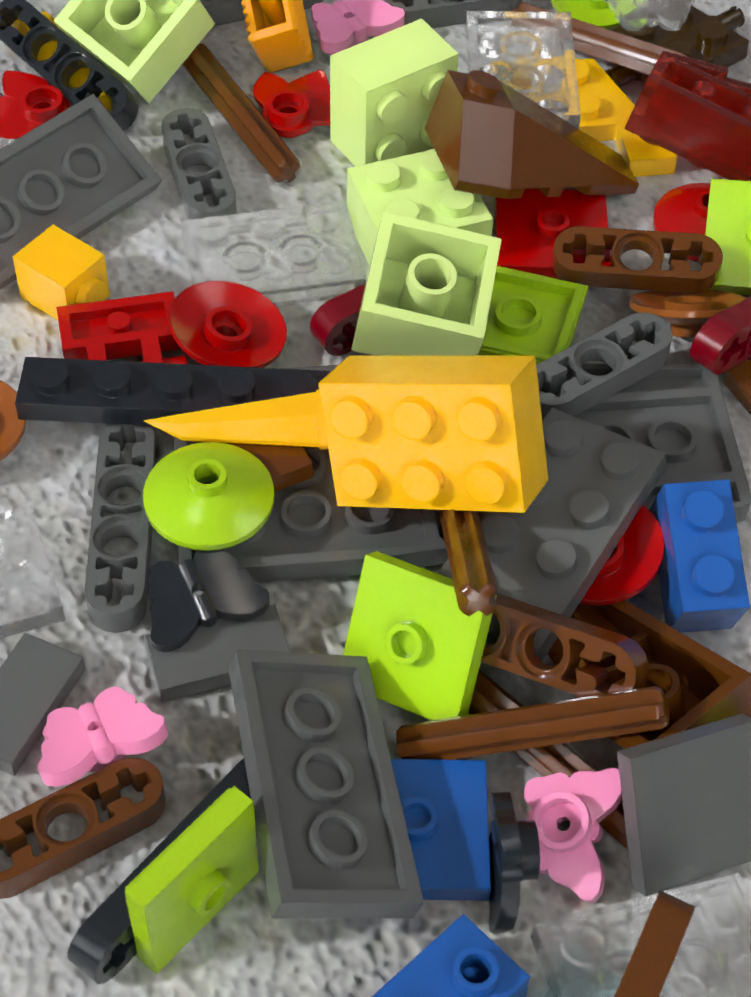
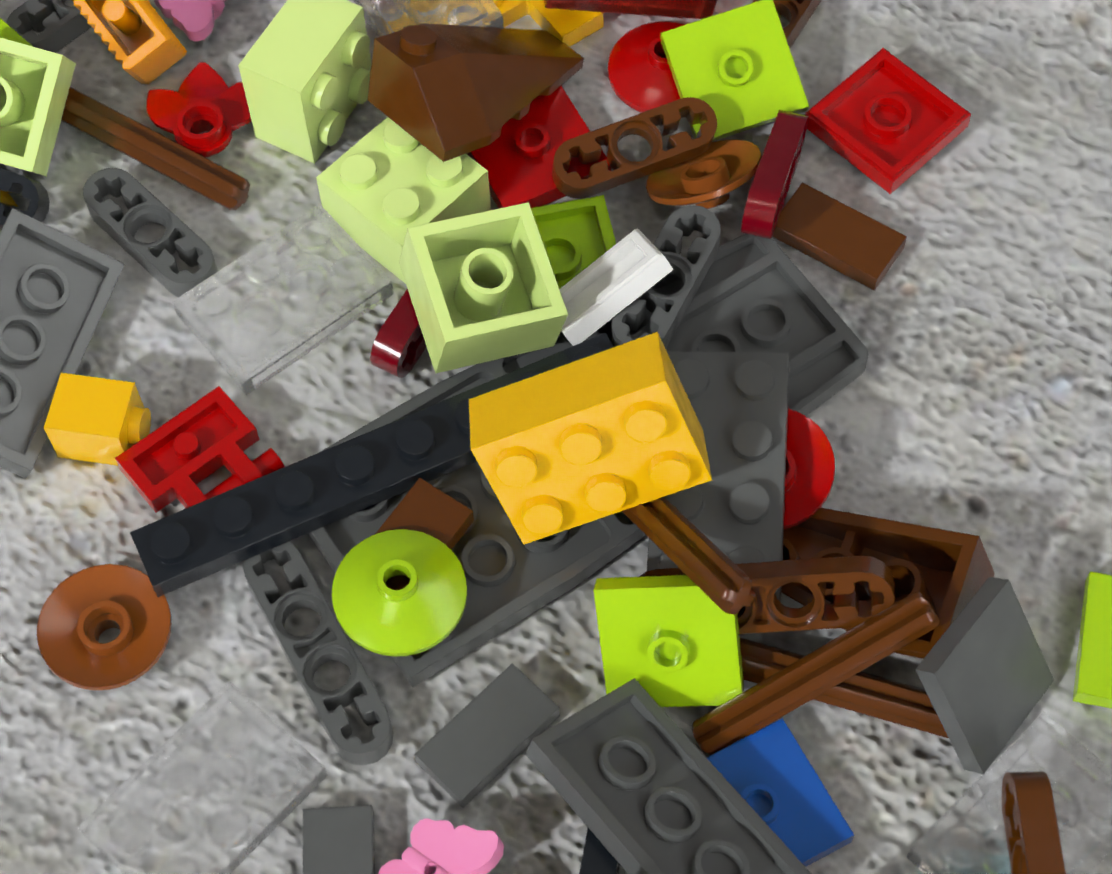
camera: 25 degrees left, 10 degrees up
yellow bar [144,389,328,450] -> none
black animal [148,549,270,652] -> none
red dish [169,281,287,368] -> none
black animal [489,792,540,932] -> none
bright pink animal [524,768,622,904] -> none
blue brick [649,479,750,633] -> none
none -> white tile [559,228,674,346]

